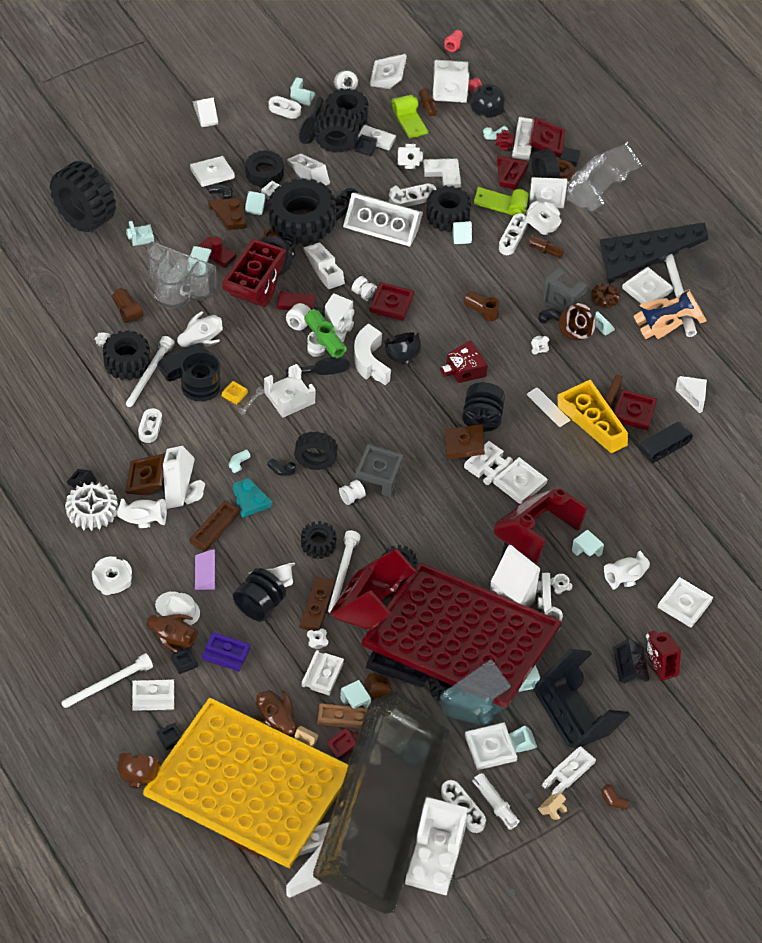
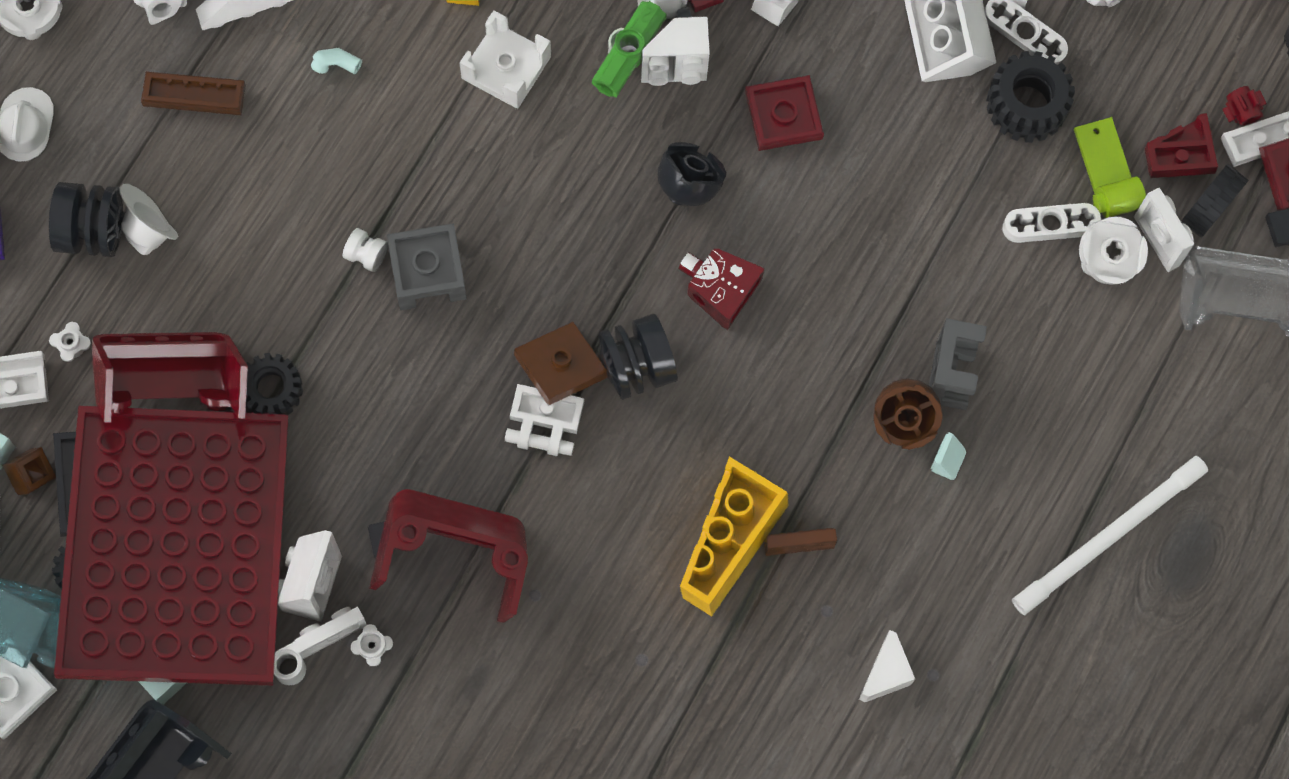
camera: 60 degrees right, 20 degrees up
white plate [184,480,205,504] -> none
lavender slope [195,549,215,590] -> none
teal wing [232,478,273,518] -> none
clear hinge [239,387,264,415] -> none
black arm [267,458,296,476] -> none
black piece [285,356,350,377] -> none
black tyre [294,431,338,470] -> none
reddish brown plate [300,576,336,631] -> none
black tyre [301,521,336,559] -> none
white piece [328,530,361,613] -> none
white wheel [352,276,377,301] -> none
white arch [354,324,391,385] -> none
white plate [423,159,461,188] -> none
light aqua slope [452,222,472,244] -> none
reddish brown piece [464,291,499,321] -> none
light aqua arm [483,126,508,140] -> none
white plate [493,457,548,504] -> none
light aqua slope [509,726,537,753] -> none
white sticker [527,388,570,427] -> none
reddish brown axle [529,236,564,258] -> none
white plate [531,336,549,355] -> none
black arm [538,308,561,324] -> none
reddish brown gear [558,159,575,181] -> none
light aqua panel [572,530,604,557] -> none
reddish brown gear [591,283,620,307] -> none
black wing [600,222,708,284] -> none
white animal [604,551,650,590] -> none
dark red plate [614,389,657,431] -> none
white plate [622,267,674,304] -> none
light nougat hips [634,289,707,340] -> none
black beam [639,422,693,463] -> none

